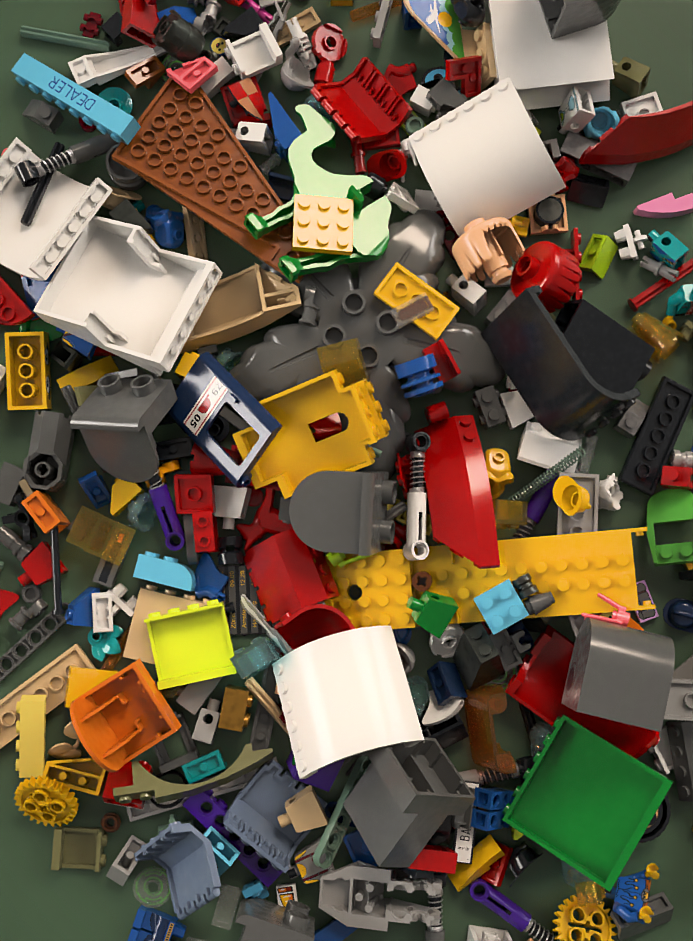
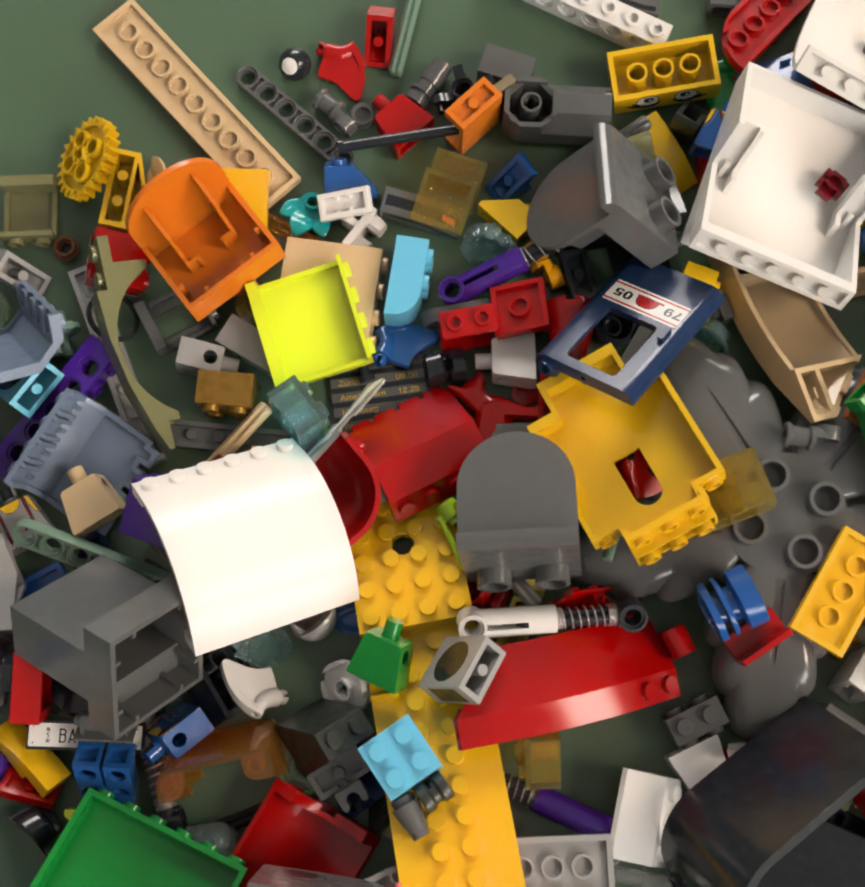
camera: 85 degrees right, 5 degrees down
light yellow brick [16,695,46,778] -> none
teal panel [181,749,227,784] -> none
clear tile [390,292,434,329] -> none
reddish brown wheel [412,571,433,591] -> none
dark blue panel [427,661,467,706] -> none
yellow head [484,448,514,500] -> none
sand green piece [509,446,586,506] -> none
yellow piece [553,476,592,516] -> none
none -> blue torso [141,700,215,764]
none -> light grey brick [418,636,506,705]
none -> dark red piece [814,168,850,203]

